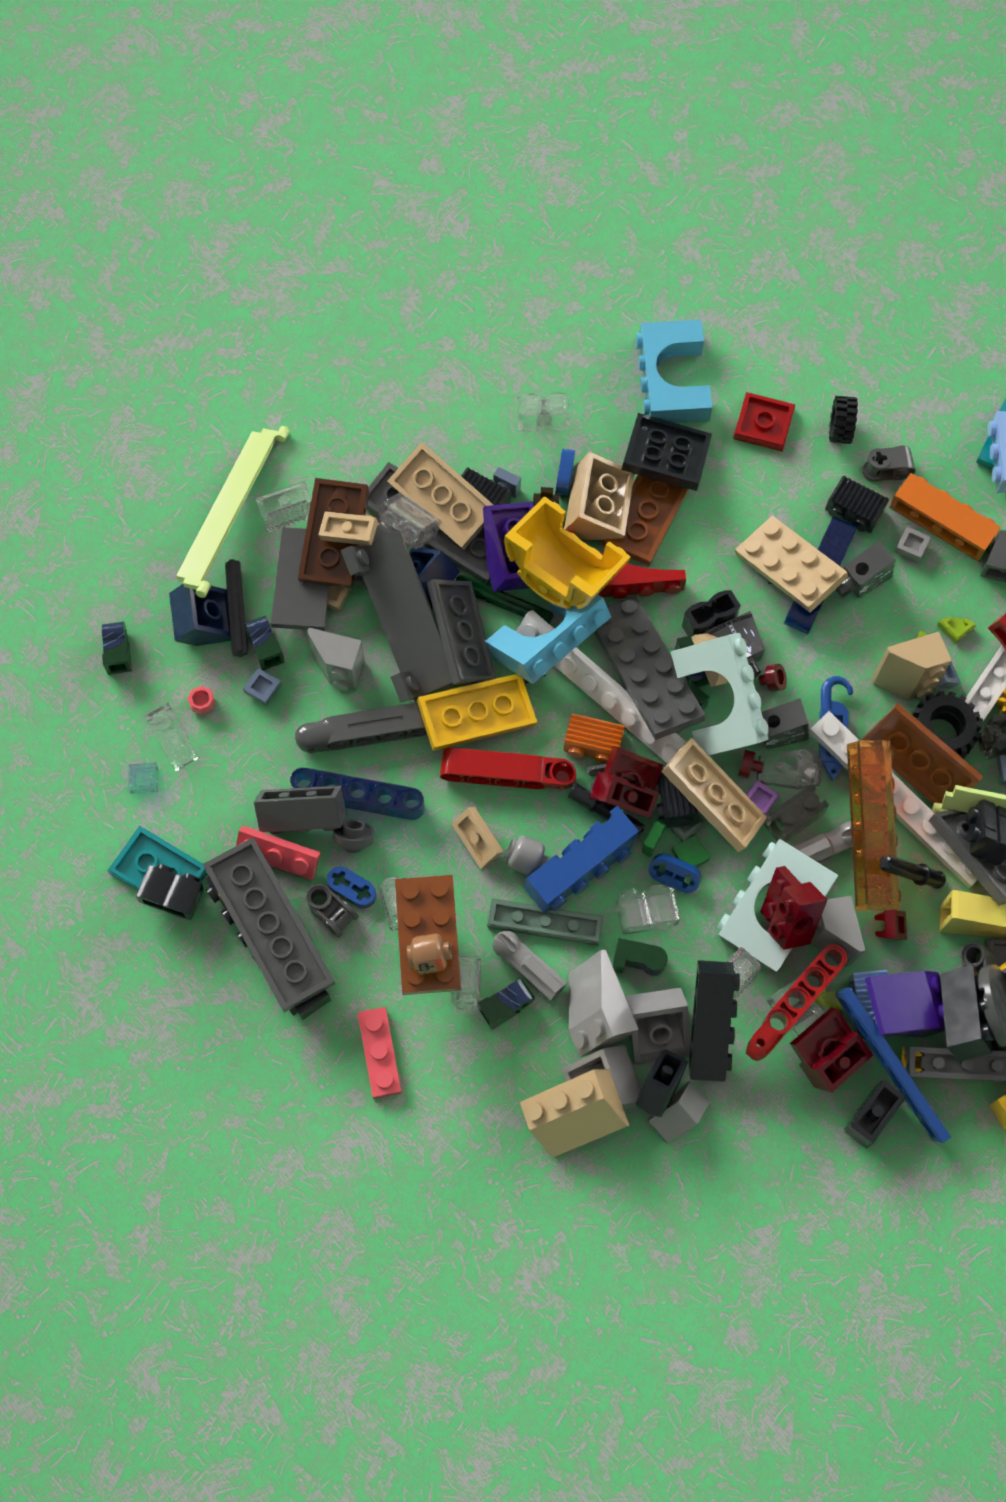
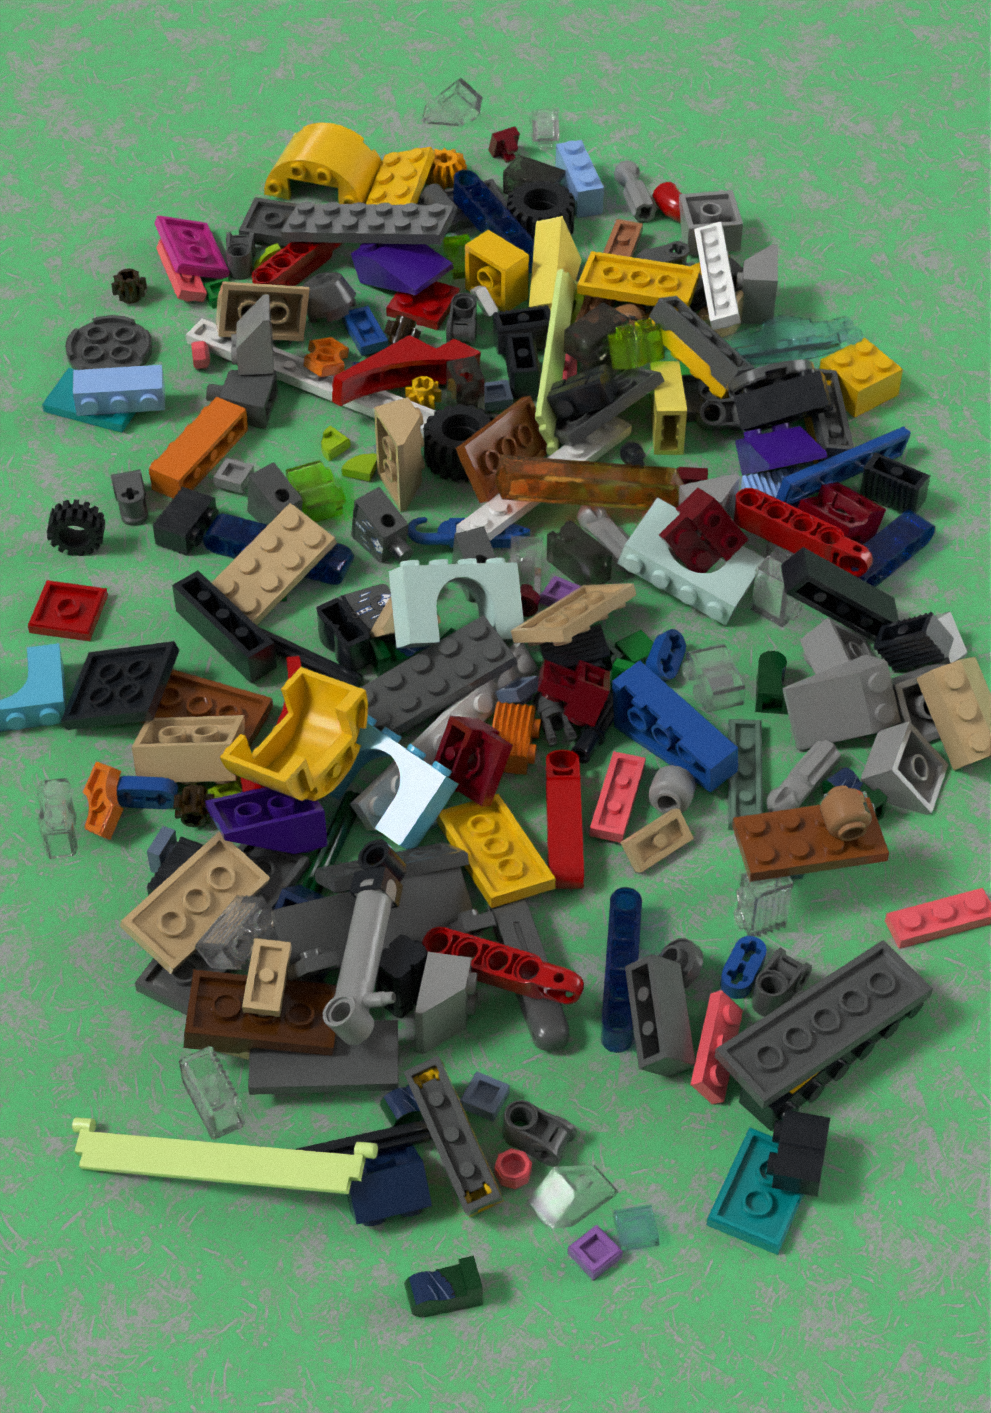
camera: 95 degrees left, 20 degrees down
none -> orange tile [83,762,124,840]
none -> black brick [172,570,277,684]
none -> black axle [259,627,363,687]
none -> clear neon green brick [285,460,346,523]
none -> light grey piece [323,839,406,1045]
none -> dark grey torso [351,487,413,563]
none -> black brick [375,934,428,1019]
none -> dark grey piece [403,1056,504,1218]
none -> red piece [422,927,584,1005]
none -> dark red brick [433,716,513,807]
none -> sand blue plate [495,676,539,705]
none -> dark grey piece [502,1100,577,1167]
none -> medium lavender tile [567,1225,623,1281]
none -> coral plate [589,751,646,843]
none -> clear blue beam [851,510,936,587]
none -> light grey slope [860,721,949,815]

